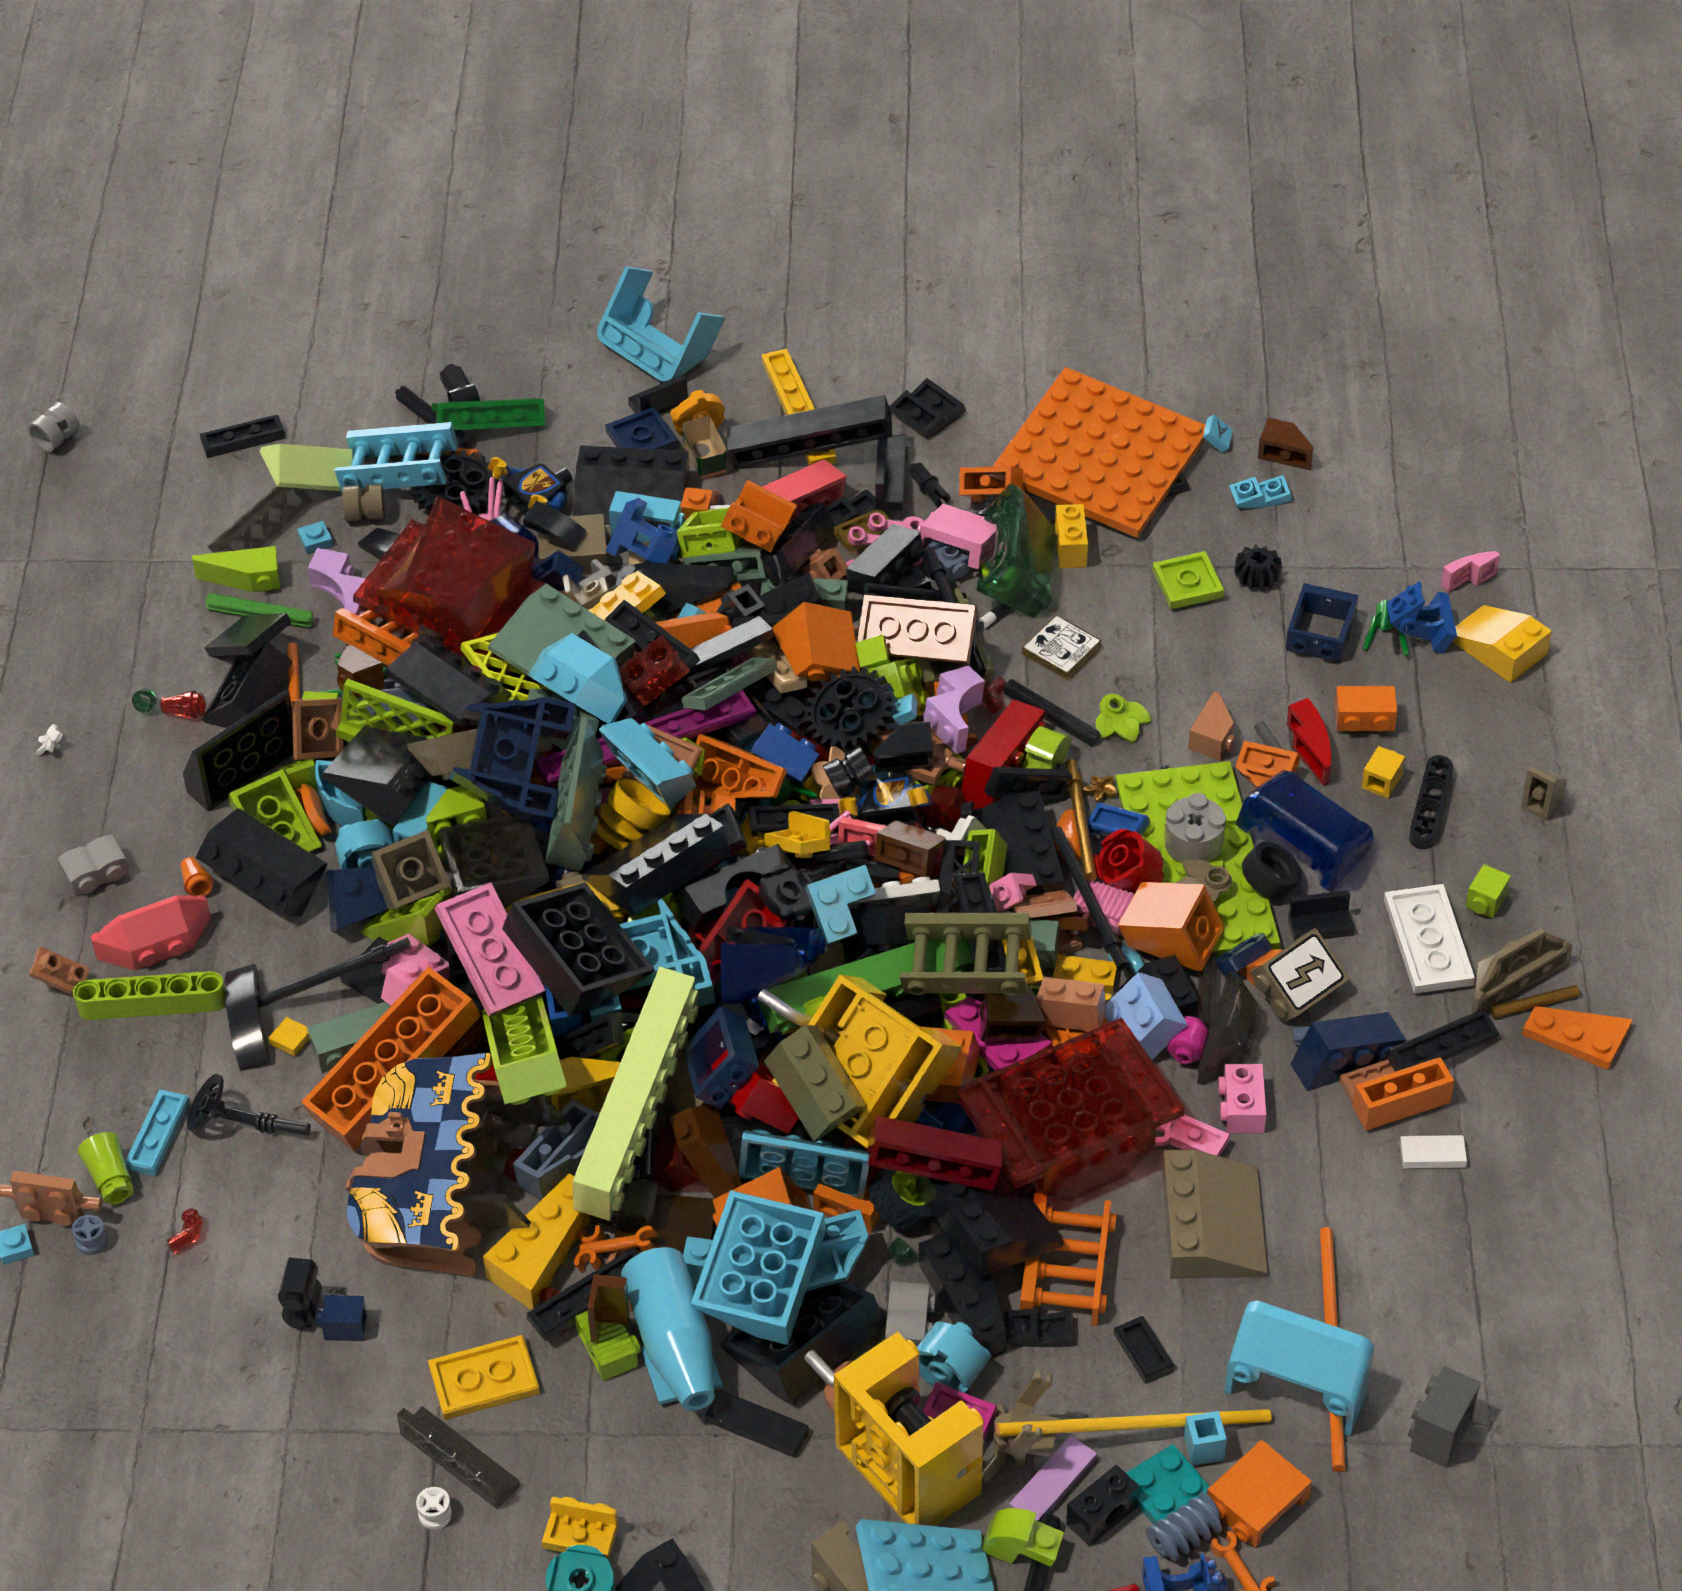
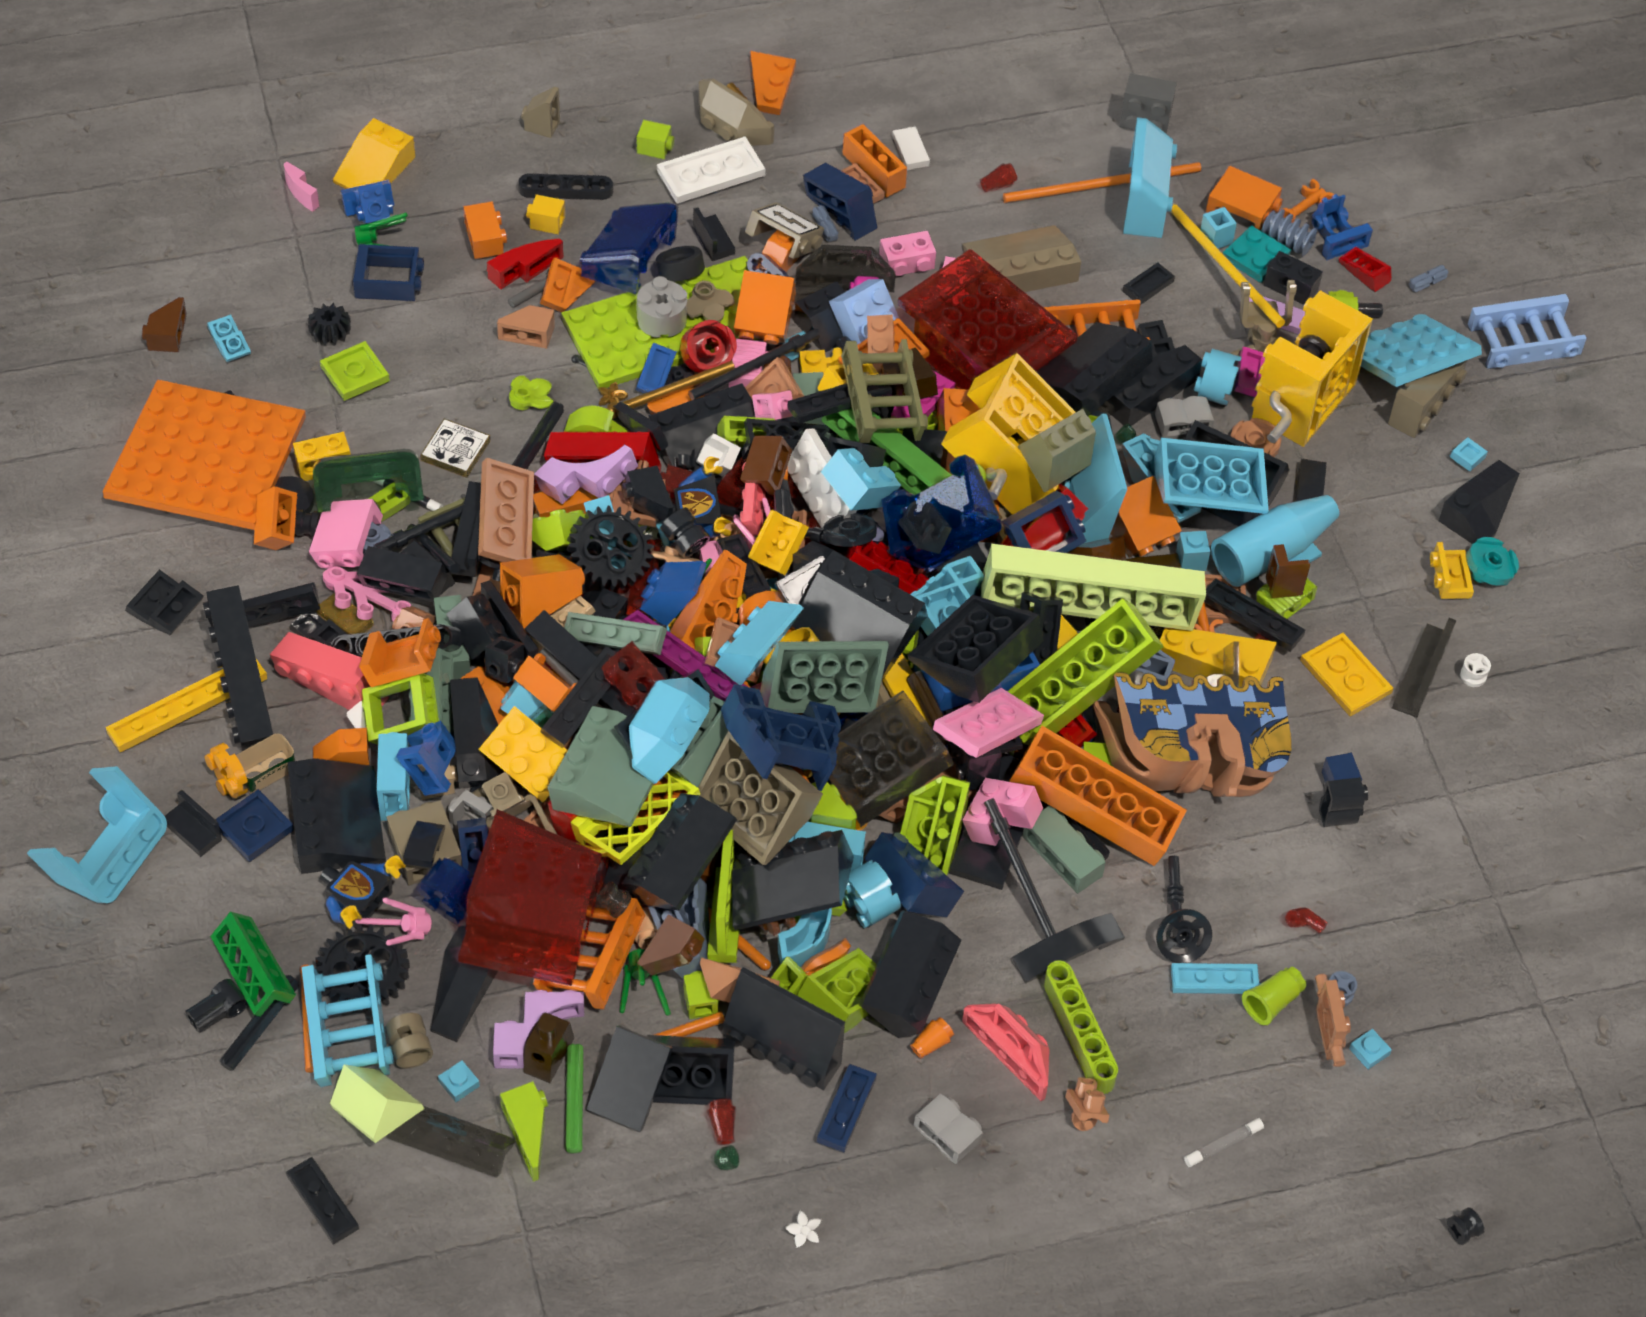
camera: 110 degrees left, 5 degrees up
yellow tile [268,1017,309,1057] -> none
dark tan slope [371,830,451,909] -> none
lime tile [856,634,890,669] -> none
dark red brick [867,1115,1002,1191] -> none
black axle [908,462,951,508] -> none
medium azure tile [1203,414,1233,452] -> none
black tile [1384,1008,1500,1072] -> none
none -> dark brown torso [524,1012,574,1083]
none -> dark blue plate [817,1064,877,1153]
none -> clear red cone [980,163,1017,192]

